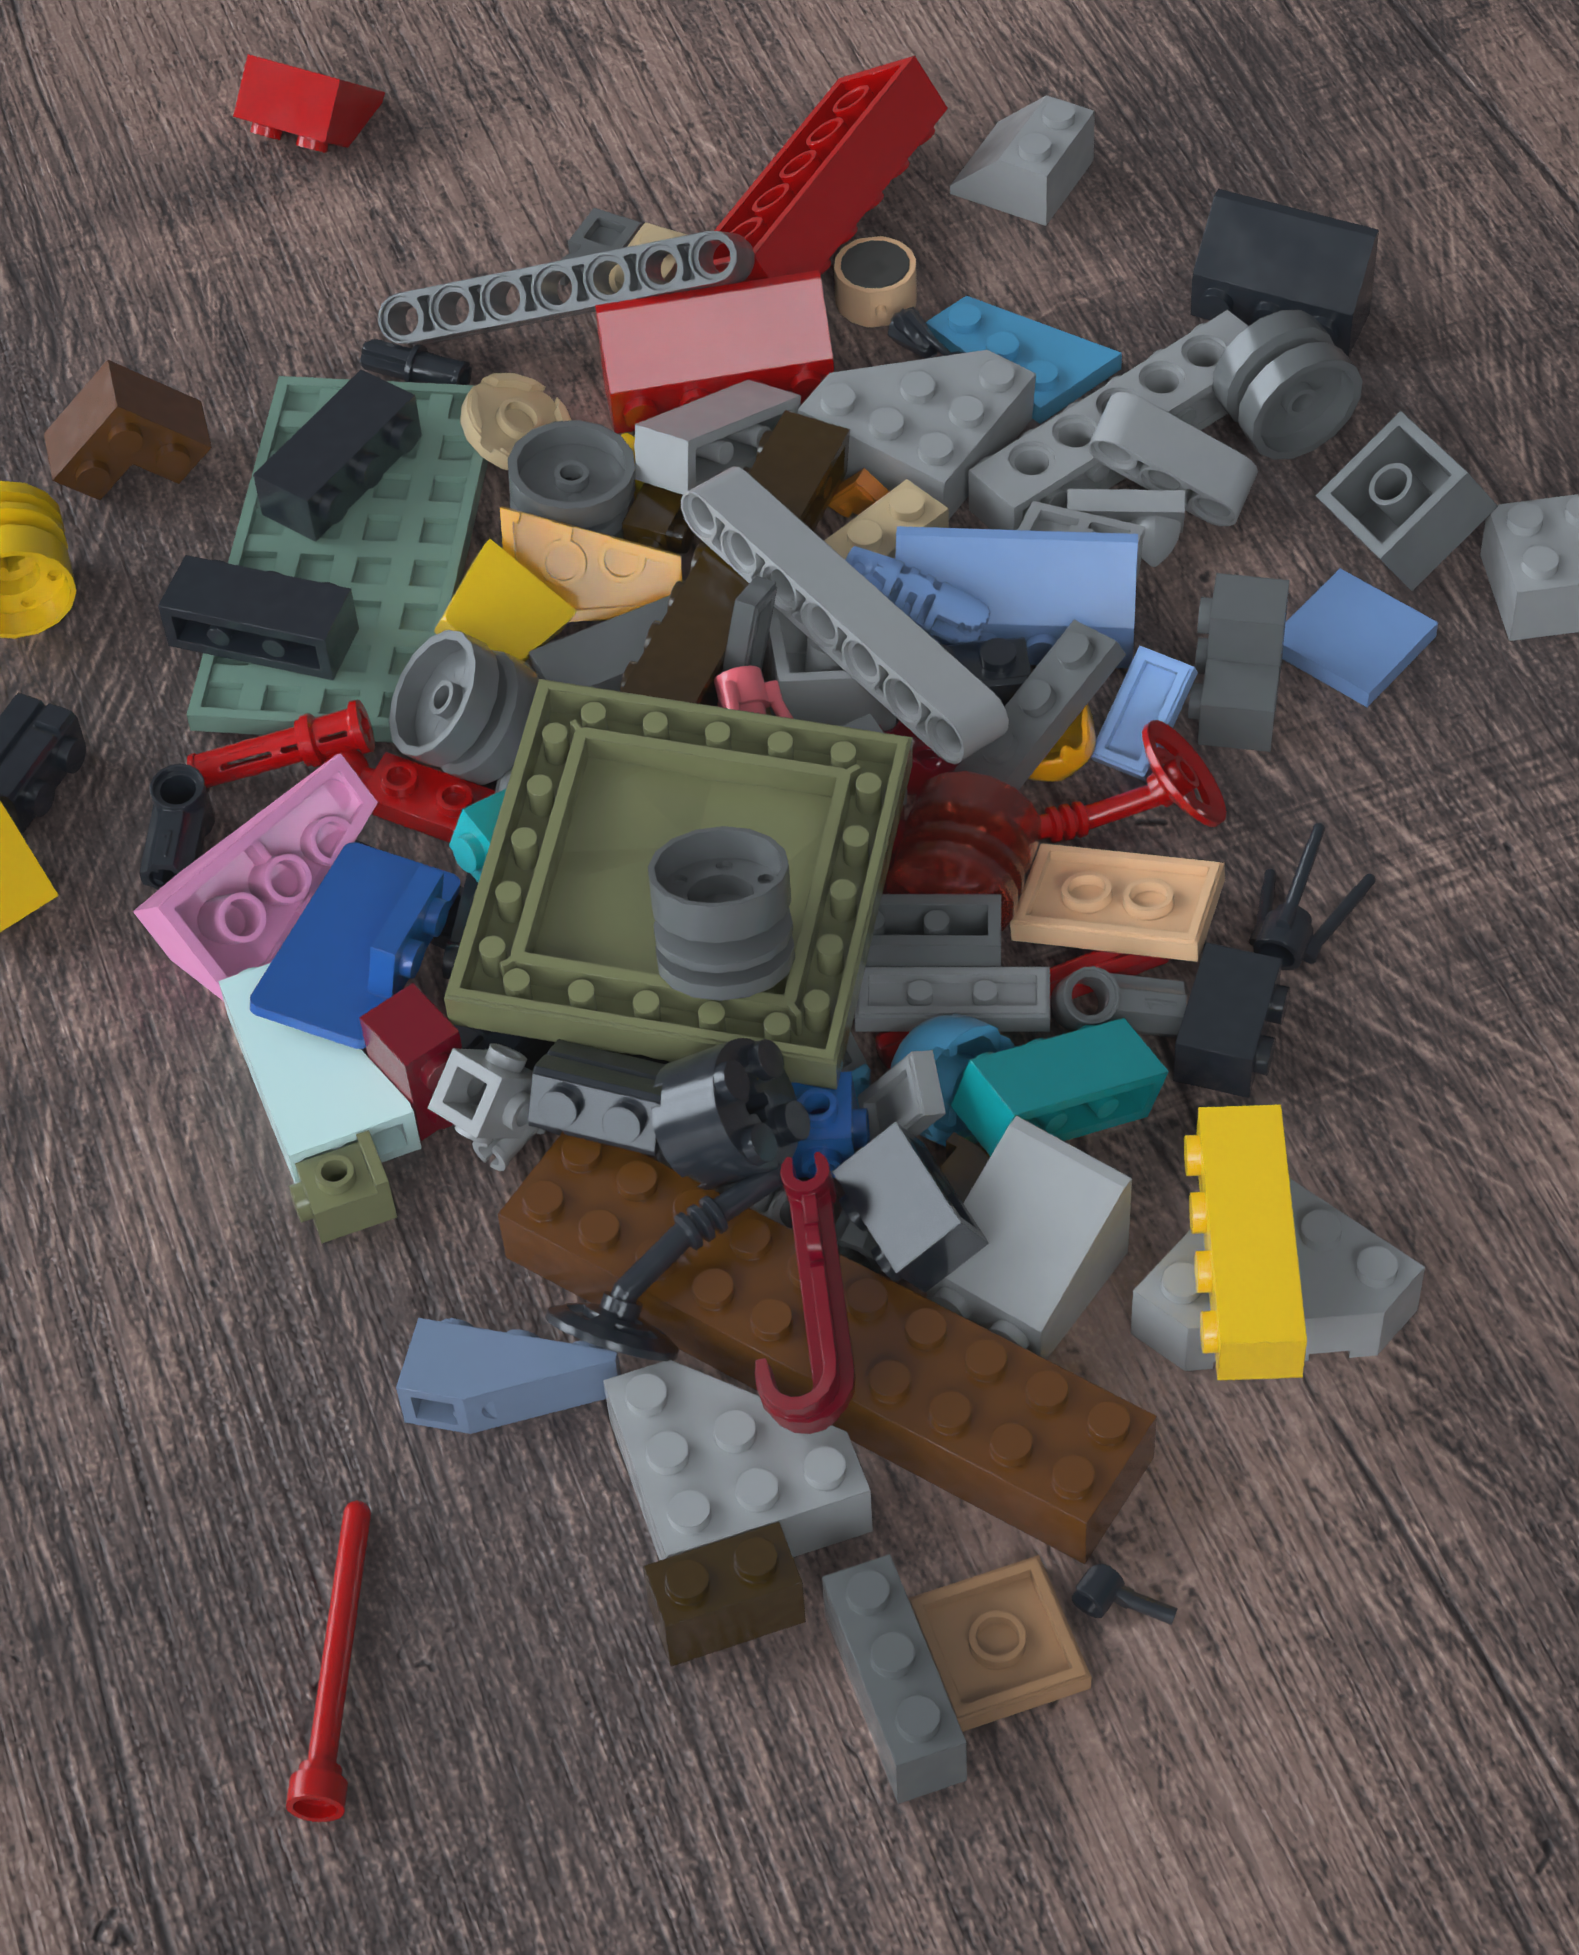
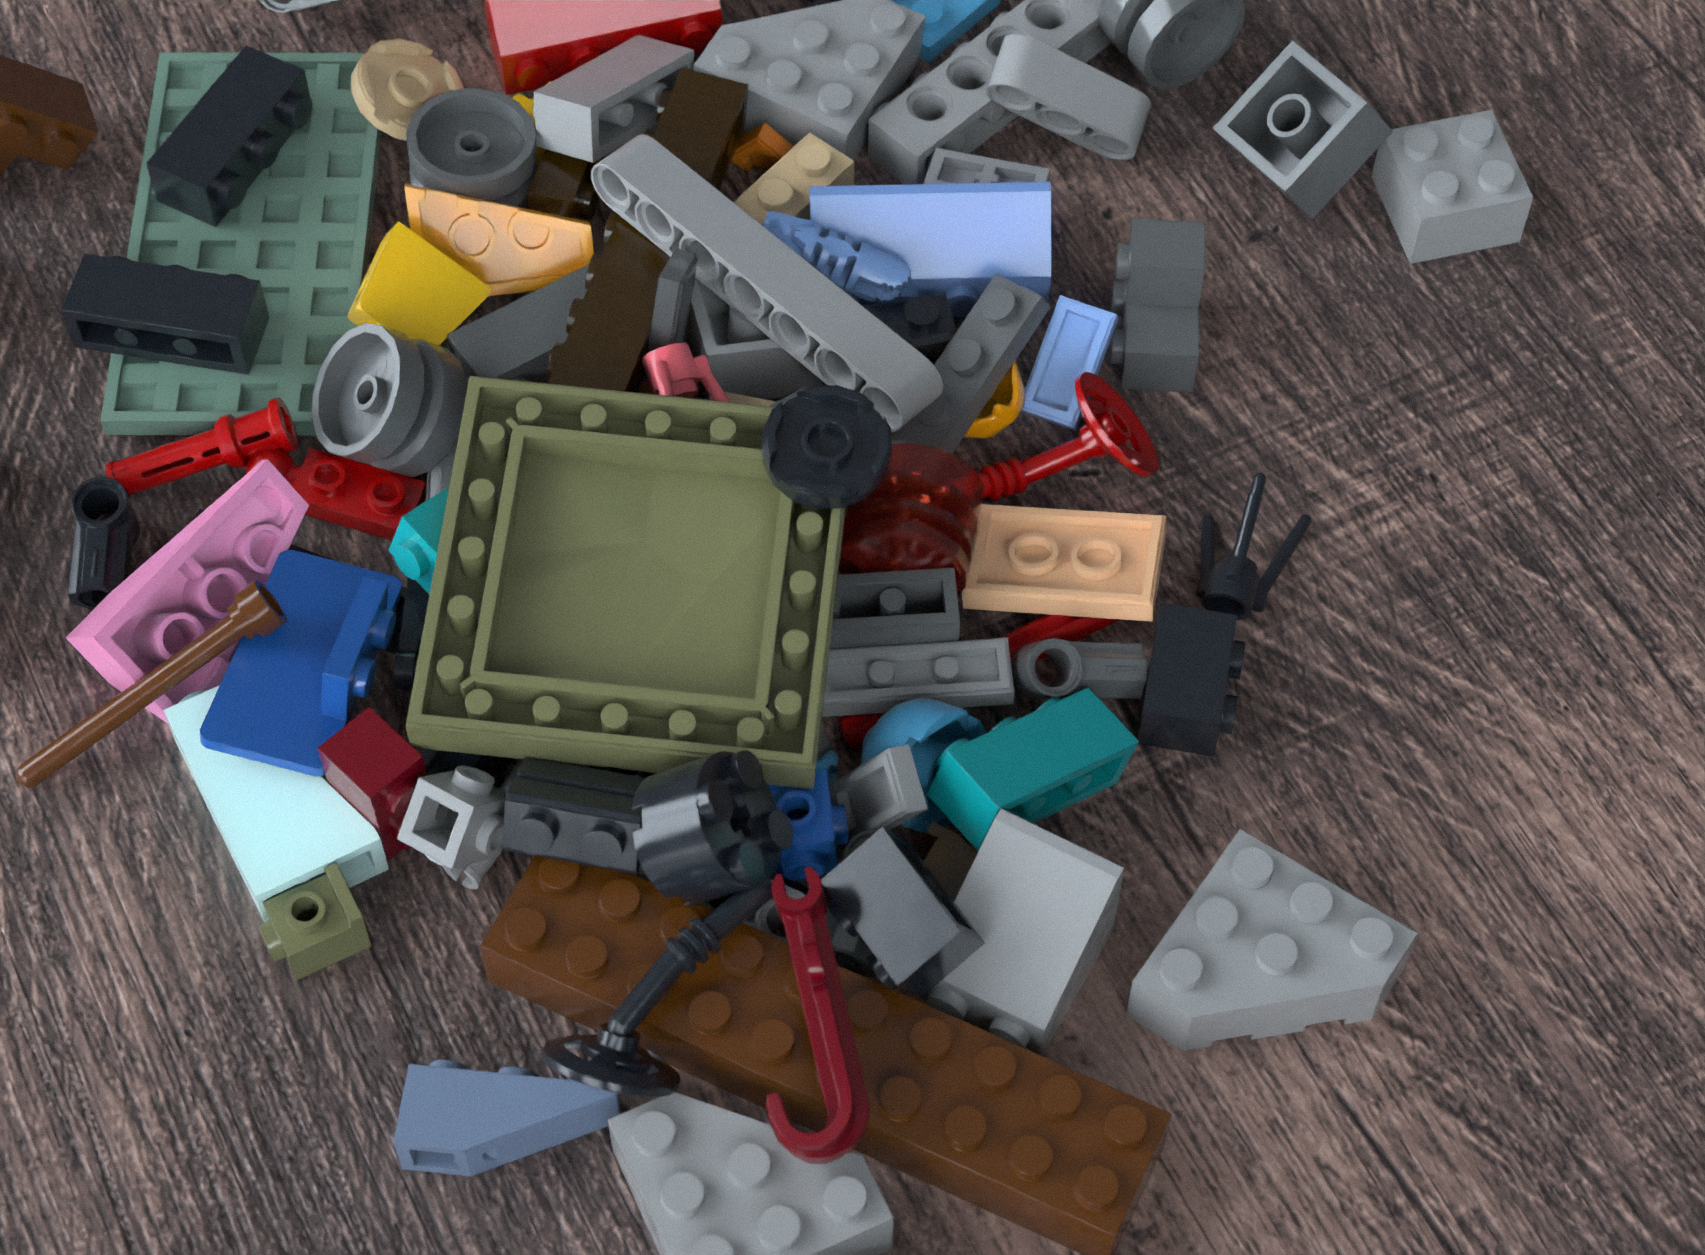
camera: 10 degrees left, 5 degrees up
black axle [360,339,472,385] -> none
dark grey wheel [648,826,795,1001] -> none
light grey tile [1067,489,1185,568] -> none
yellow brick [1184,1105,1307,1381] -> none
medium blue tile [1282,568,1438,707] -> none
none -> reddish brown piece [16,580,287,788]
none -> black tile [762,385,892,509]

